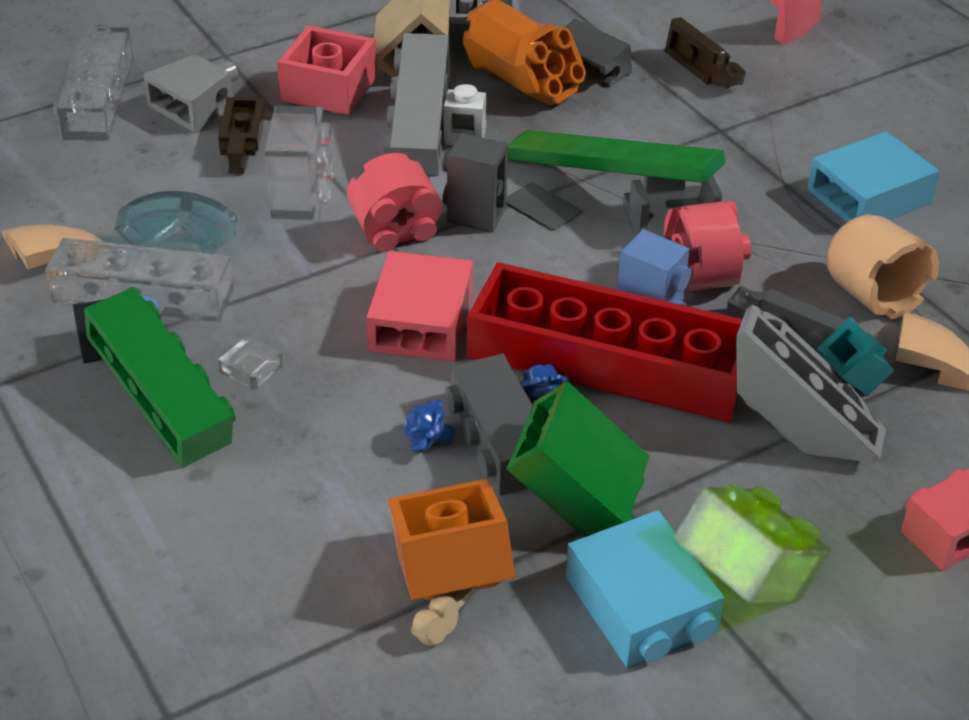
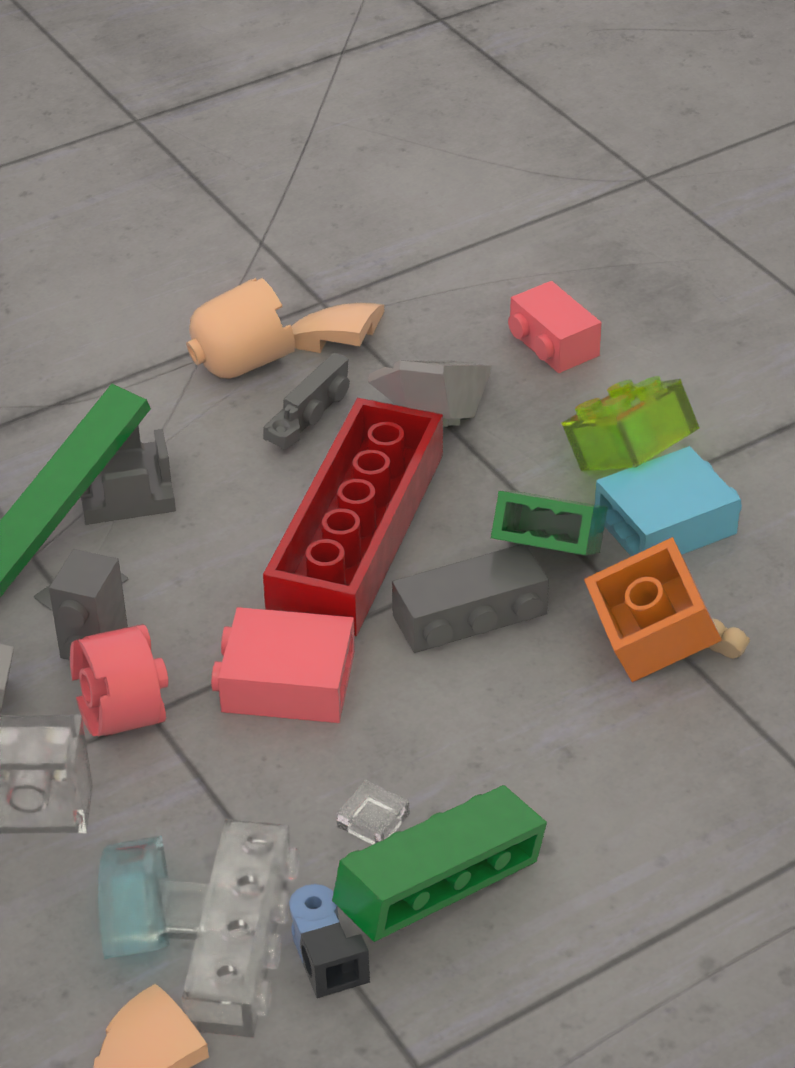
camera: 90 degrees left, 0 degrees up
blue plant [404,399,455,453] -> none
blue plant [520,364,570,400] -> none
medium blue brick [617,229,691,306] -> none
coral brick [664,200,751,292] -> none
medium azure brick [807,131,940,222] -> none
teal brick [817,316,894,396] -> none

